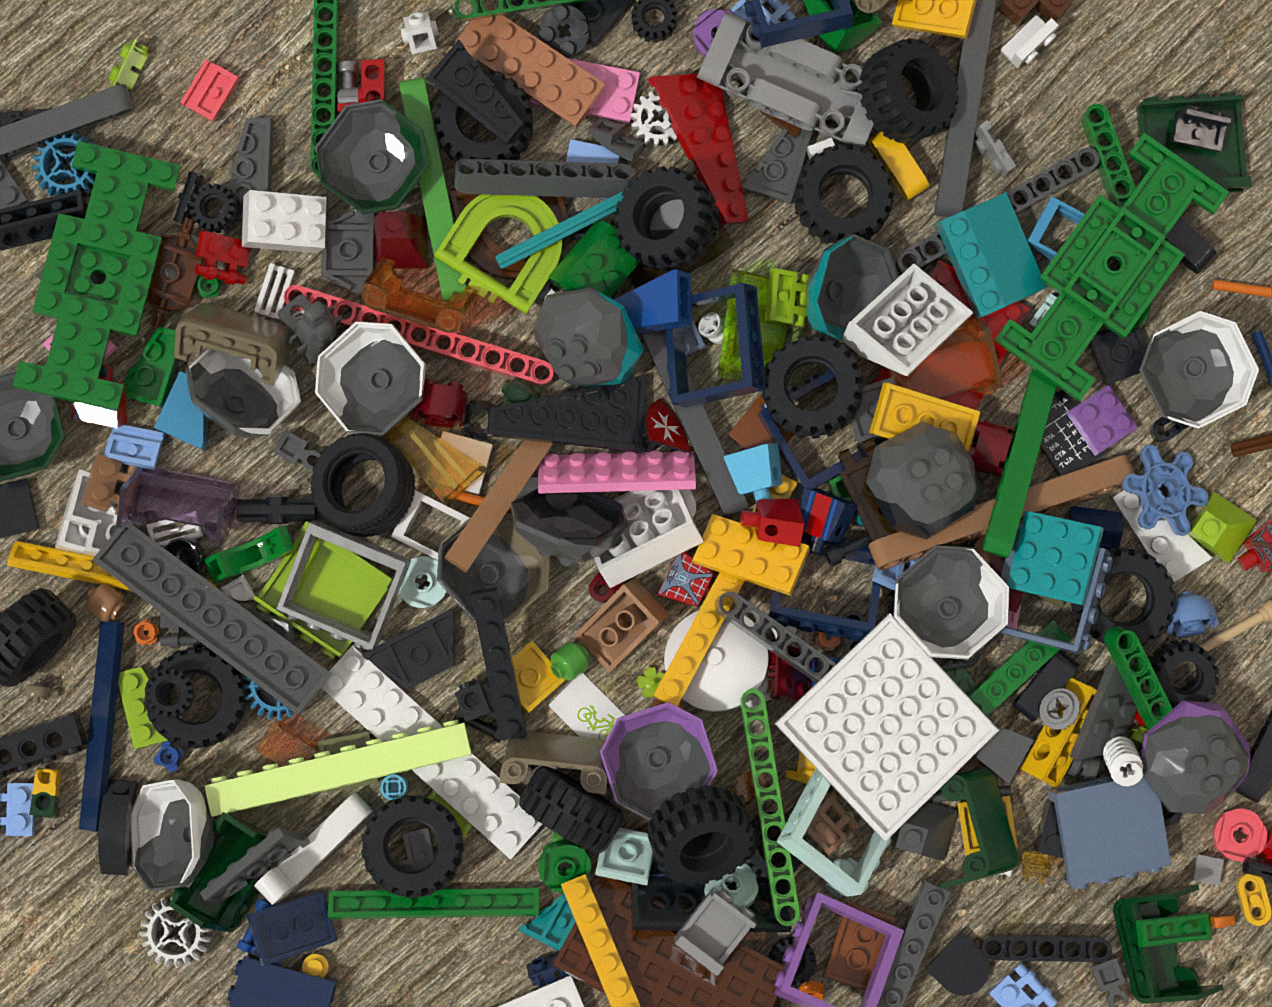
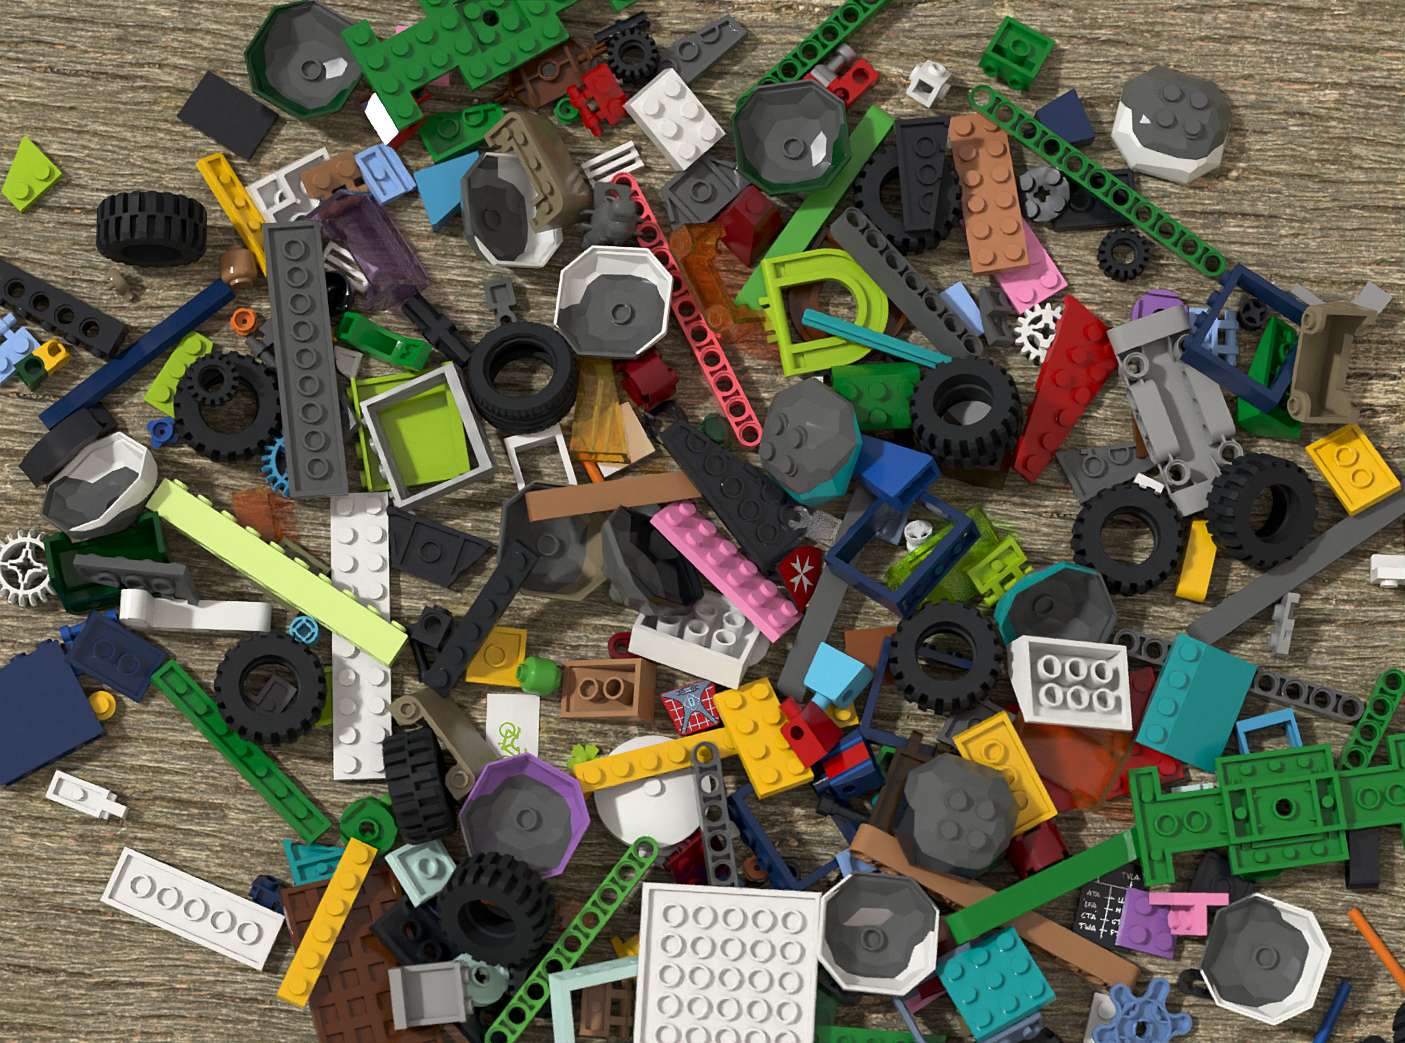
camera: 40 degrees right, 5 degrees down
light aqua plate [399,556,447,608] -> none
dark blue panel [1069,506,1123,550] -> none
none -> clear plate [787,506,843,548]
none -> bright pink bracket [1149,893,1228,935]

